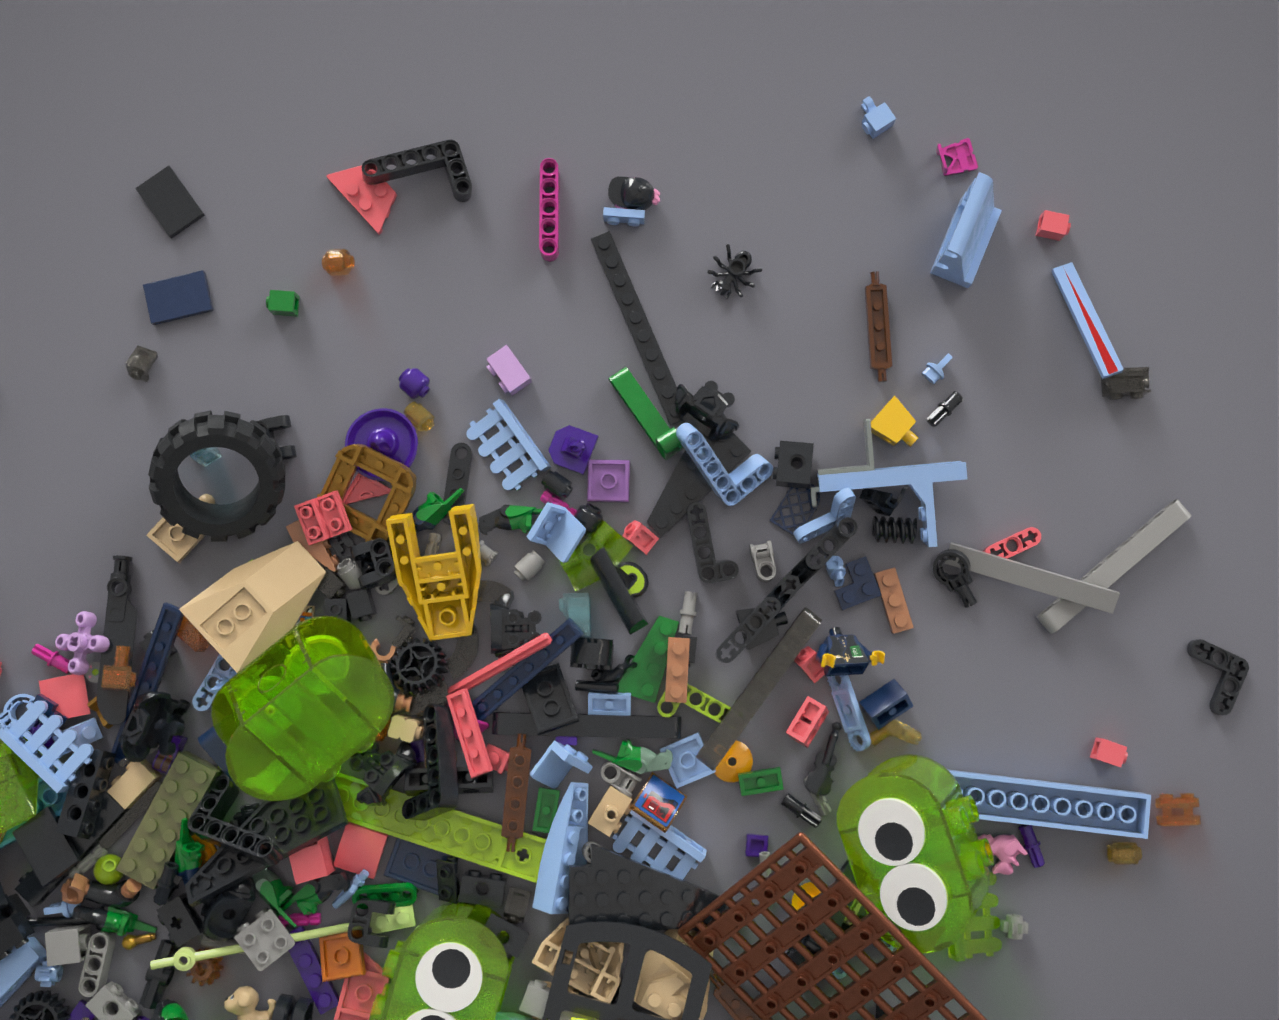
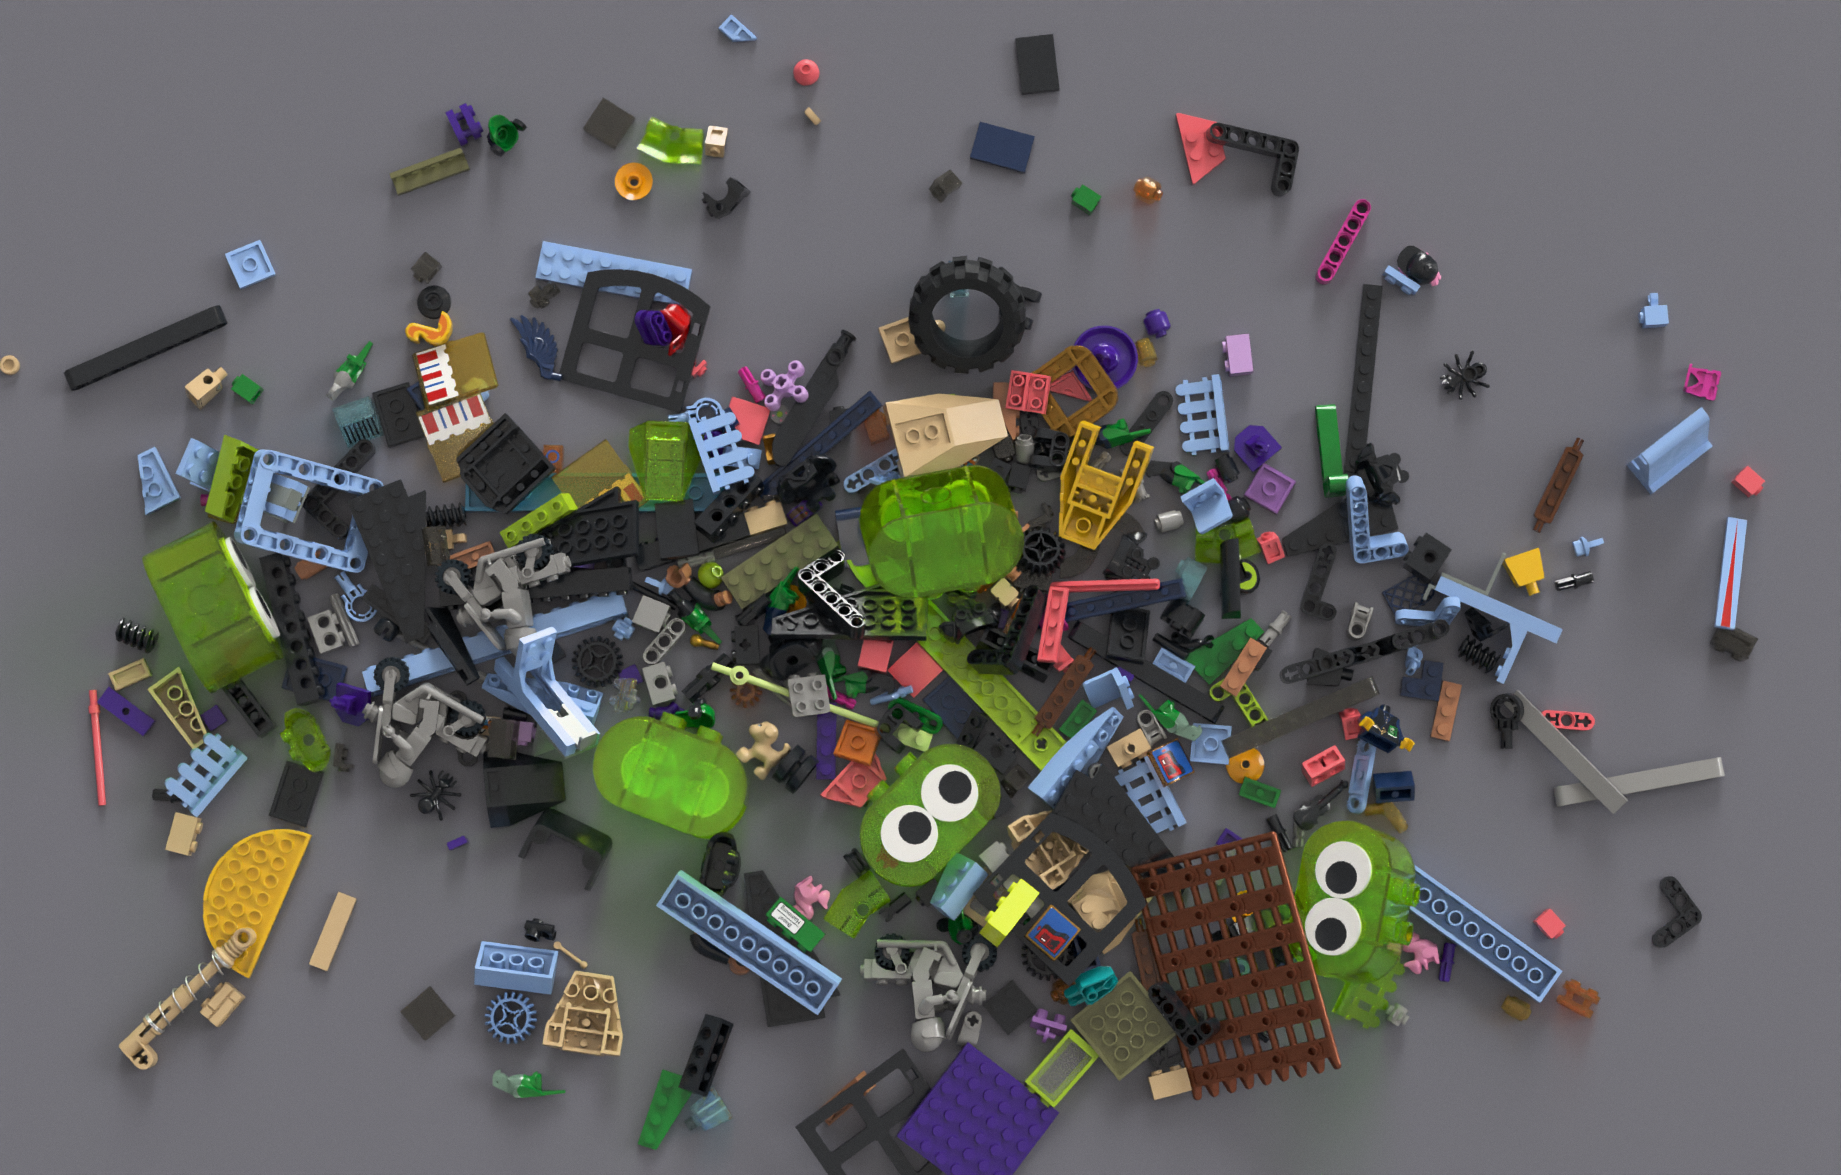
camera: 25 degrees right, 0 degrees up
clear orange brick [101,646,136,691] -> none

